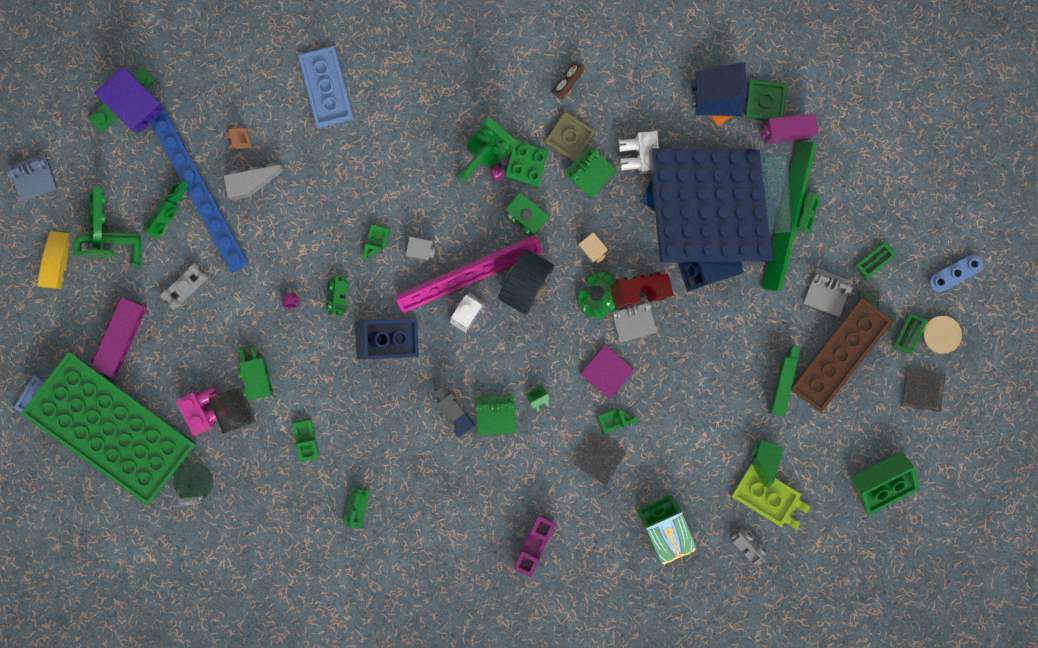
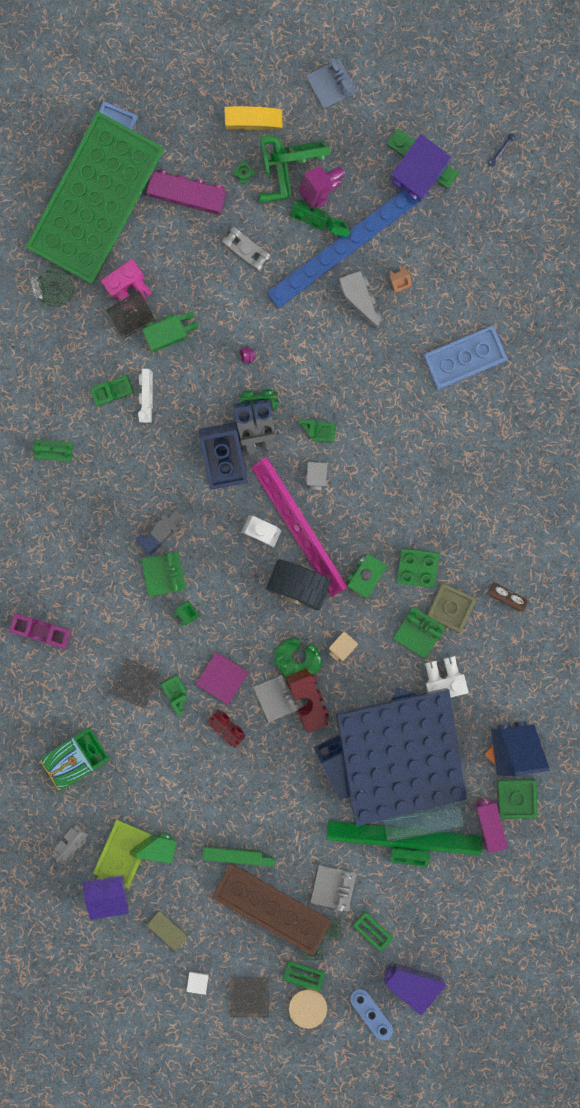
camera: 75 degrees right, 0 degrees up
green plate [457,117,519,182] -> none
magenta plate [489,163,505,182] -> none
green slope [851,451,919,515] -> none
none -> dark purple slope [82,875,129,920]
none -> white hinge [138,369,153,423]
none -> olive tile [146,910,188,951]
none -> white tile [187,971,209,995]
none -> dark red hinge [208,709,246,748]
none -> green plate [233,161,255,184]
none -> hips [233,399,276,454]
none -> magenta brick [299,166,345,209]
none -> dark purple slope [383,964,446,1015]
none -> dark blue hinge [488,133,515,167]

